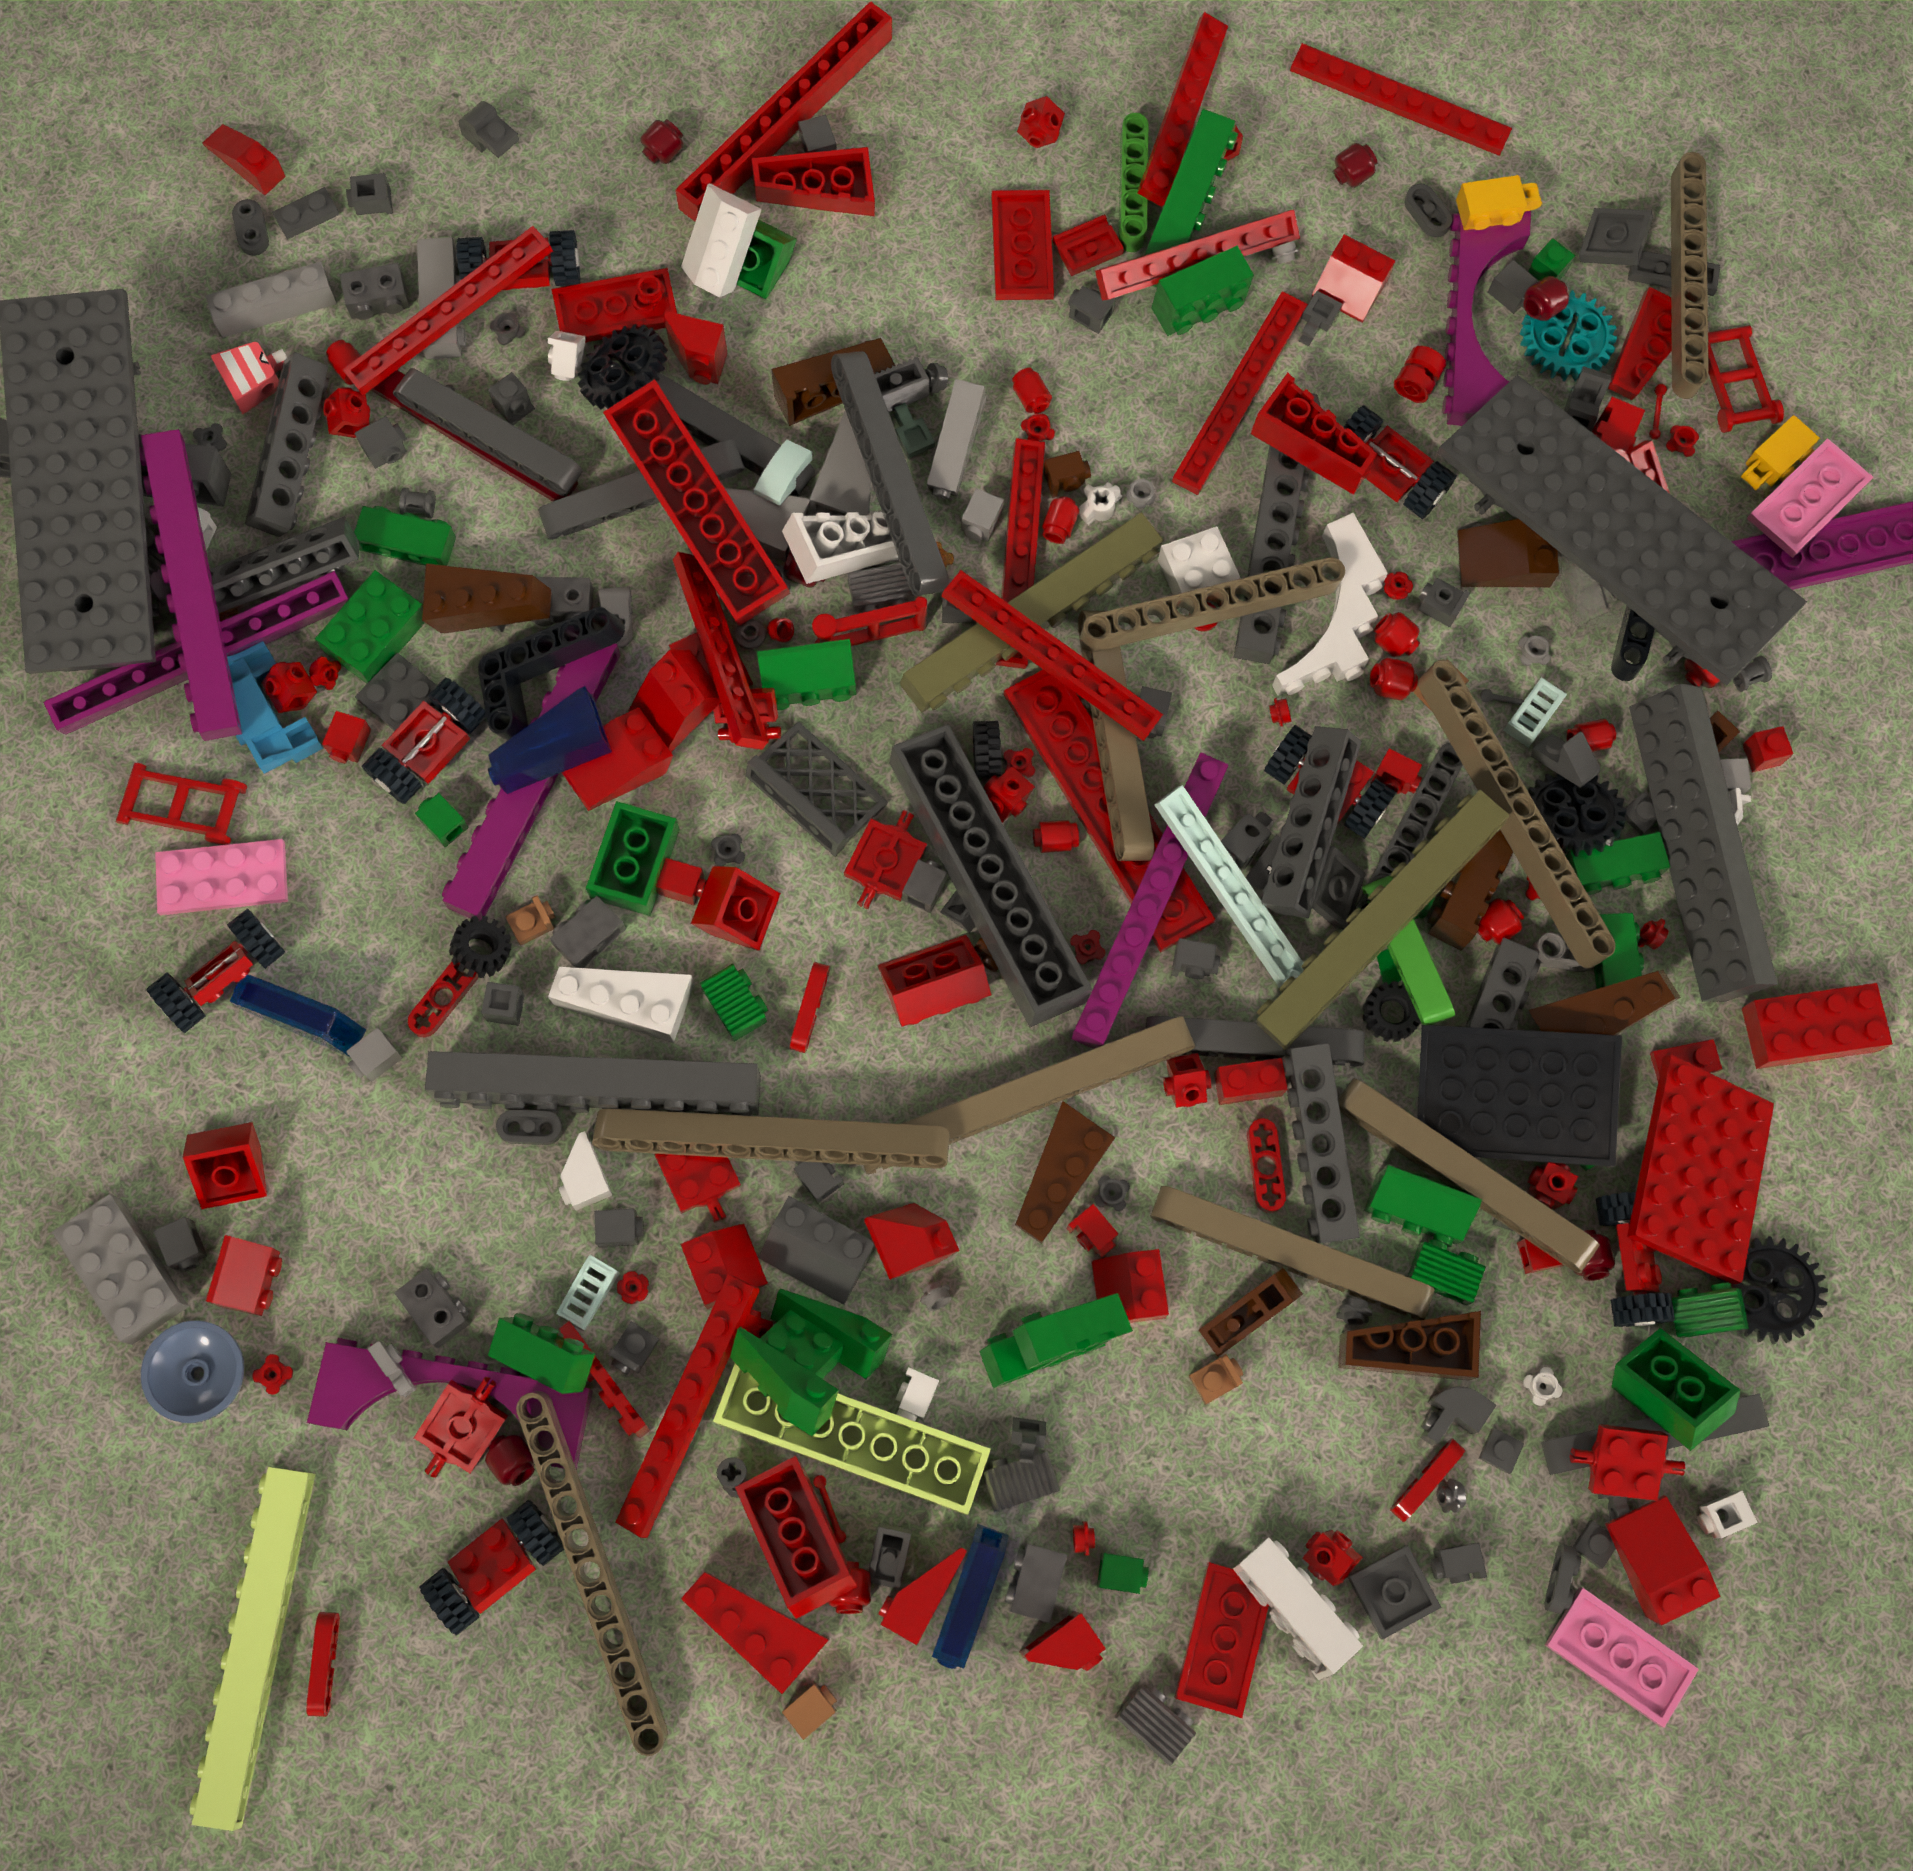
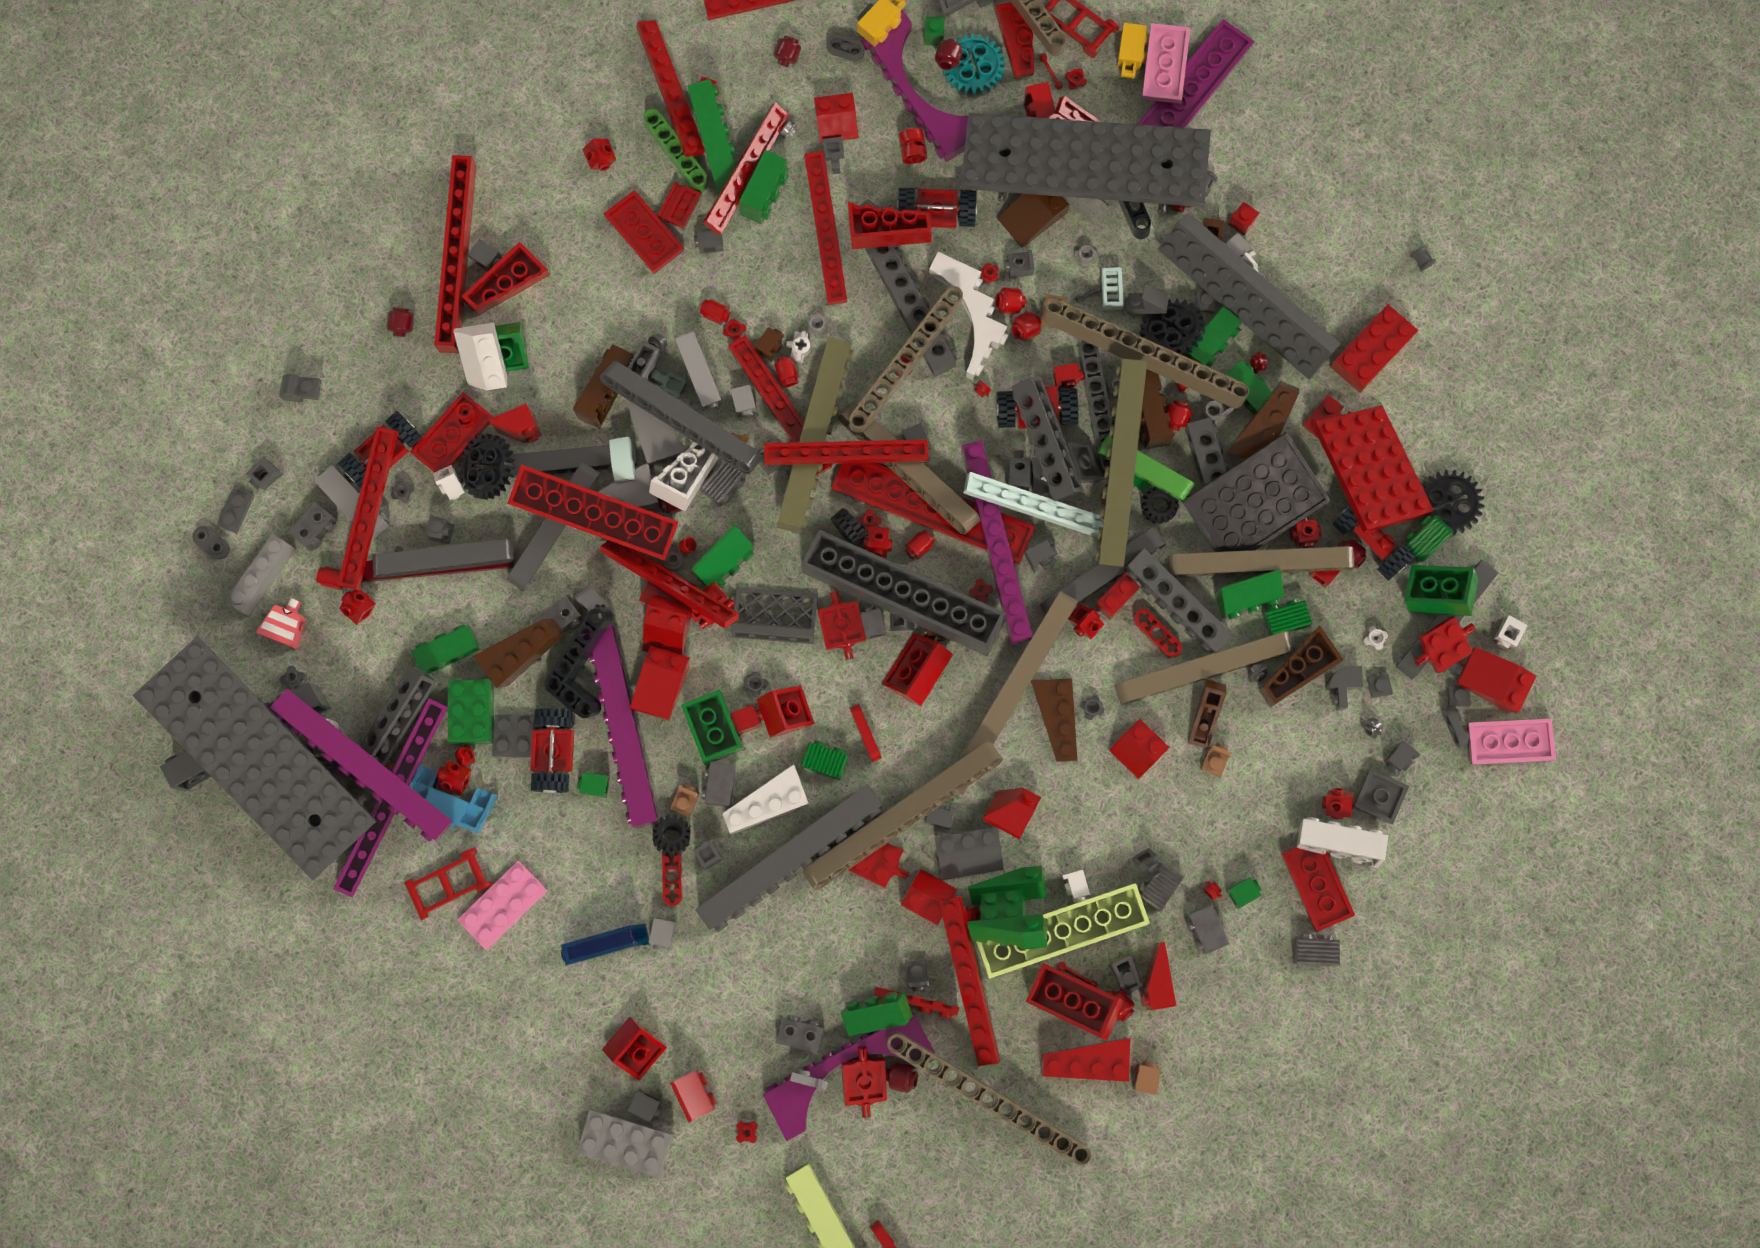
camera: 30 degrees left, 5 degrees up
sand blue dish [141,1320,244,1423] -> none
plate [146,908,286,1033] -> none
red slope [202,124,286,195] -> none
dark grey brick [245,352,329,537] -> none
red brick [322,711,371,764] -> none
dark grey brick [355,416,407,469] -> none
dark grey bush [399,488,436,518] -> none
plate [419,1500,564,1636] -> none
clear blue slope [488,686,612,794] -> none
dark grey plate [496,1110,563,1145] -> none
light aqua slope [556,1255,620,1331] -> none
white slope [559,1131,612,1211] -> none
dark grey brick [594,1208,644,1248] -> none
red plate [617,1271,649,1304] -> none
dark grey bush [716,1457,752,1498] -> none
red piece [812,597,927,646] -> none
light grey plate [920,1282,952,1311] -> none
clear blue slope [932,1524,1009,1669] -> none
green wedge [979,1293,1133,1388] -> none
red slope [1019,1611,1106,1671] -> none
red brick [1066,1204,1119,1258] -> none
white brick [1158,526,1241,612] -> none
red beam [1390,1438,1466,1522] -> none
dark grey brick [1488,260,1538,314] -> none
dark grey brick [1564,366,1611,432] -> none
red brick [1567,718,1616,752] -> none

